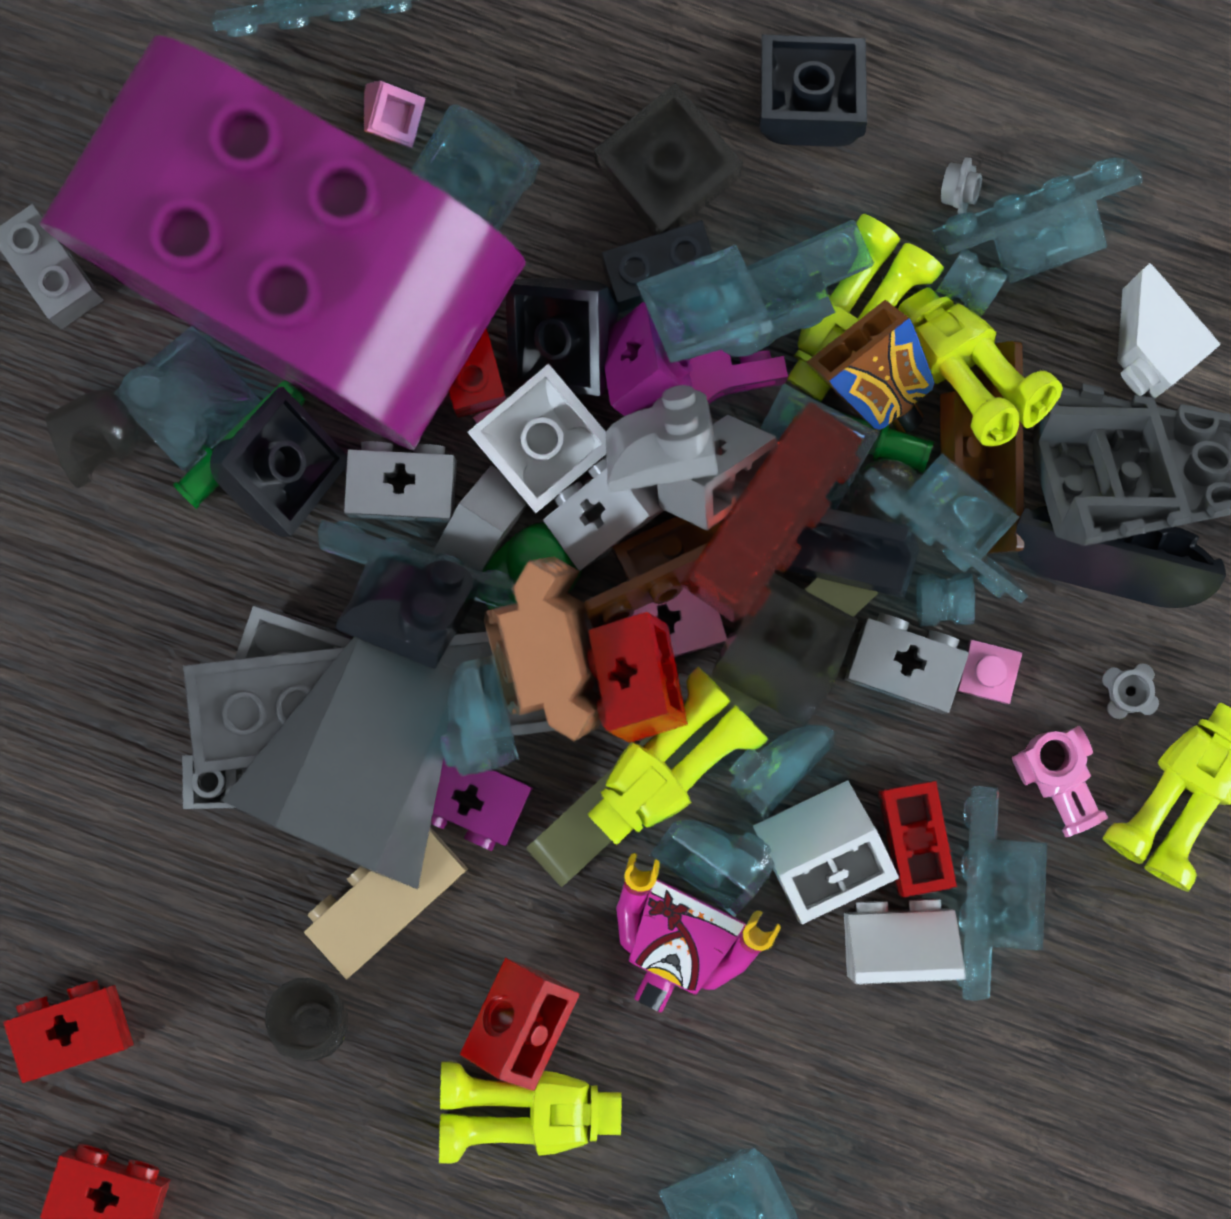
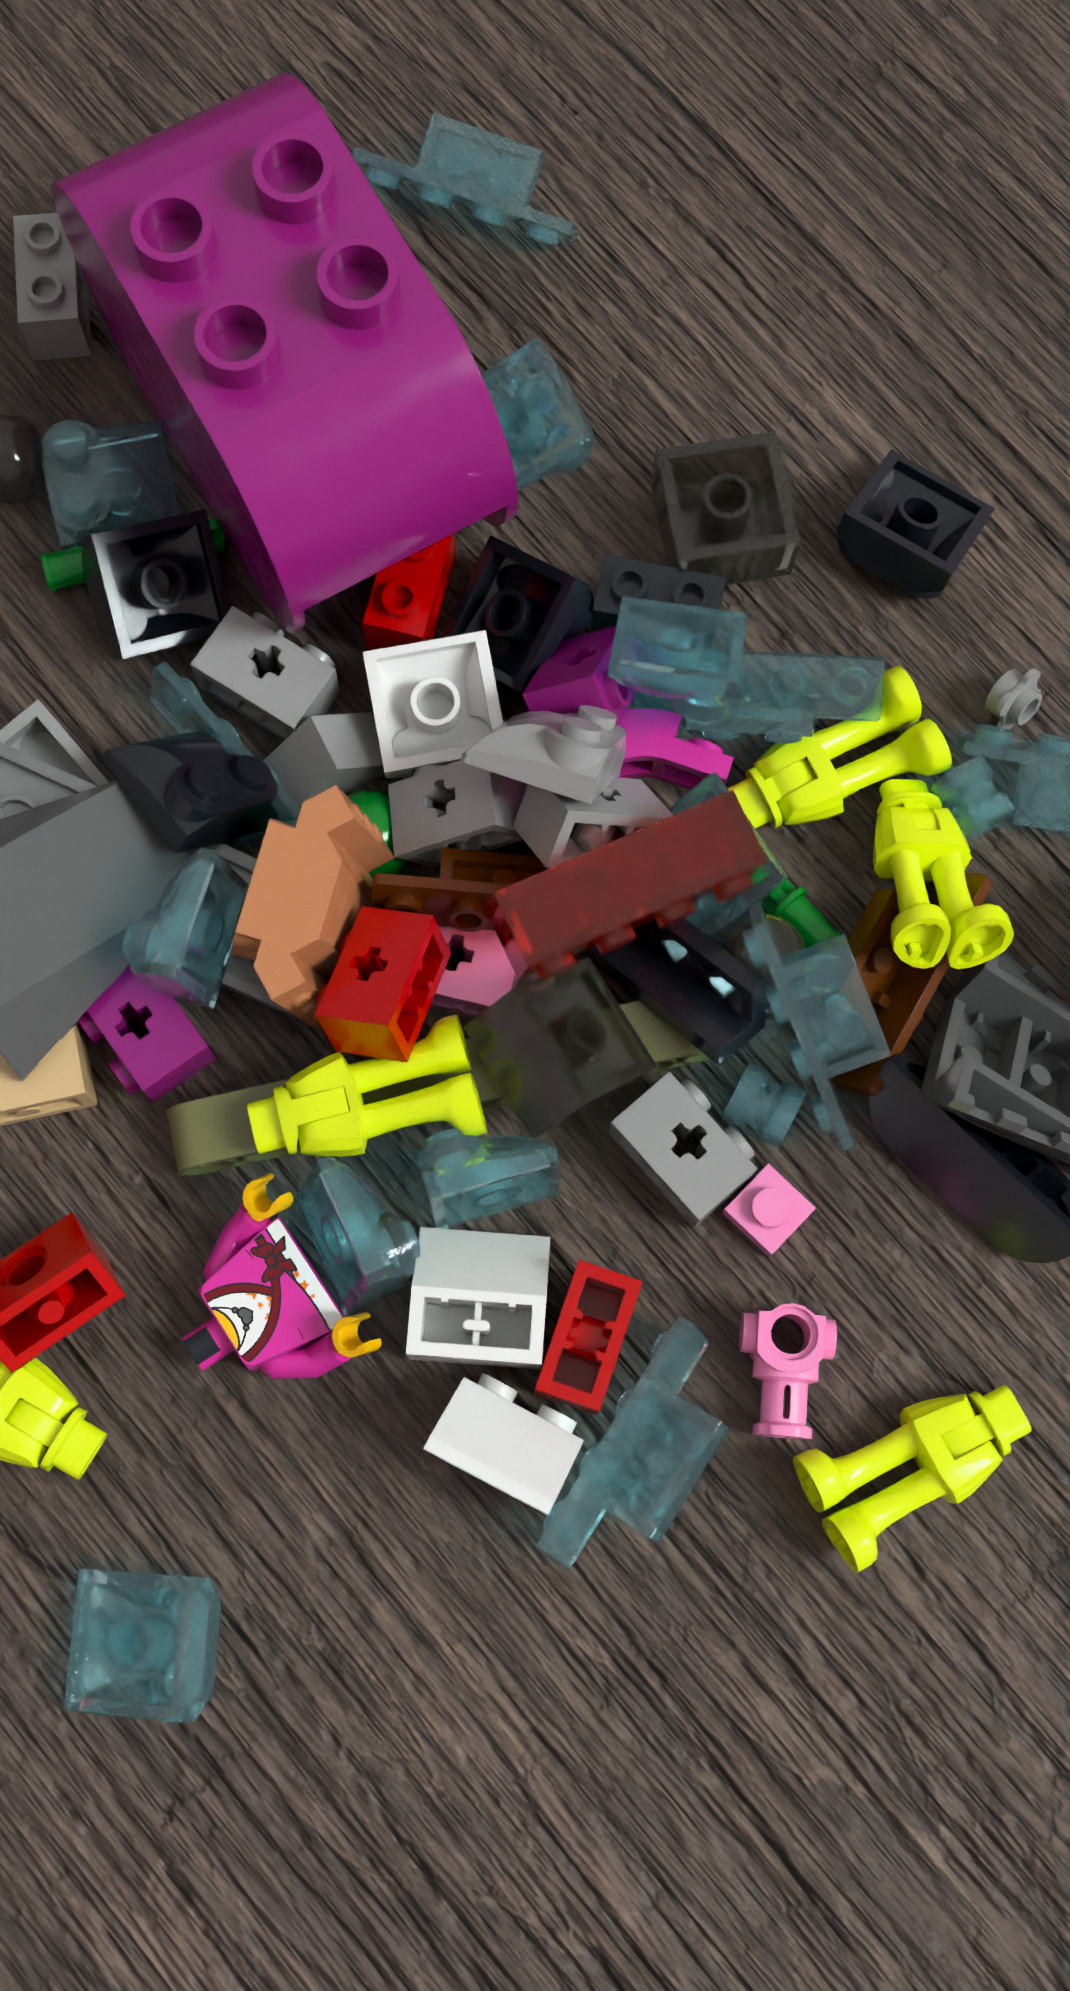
camera: 25 degrees right, 10 degrees down
bright pink slope [364,81,426,148] -> none
torso [807,300,935,433] -> none
light grey plate [1102,663,1159,719] -> none

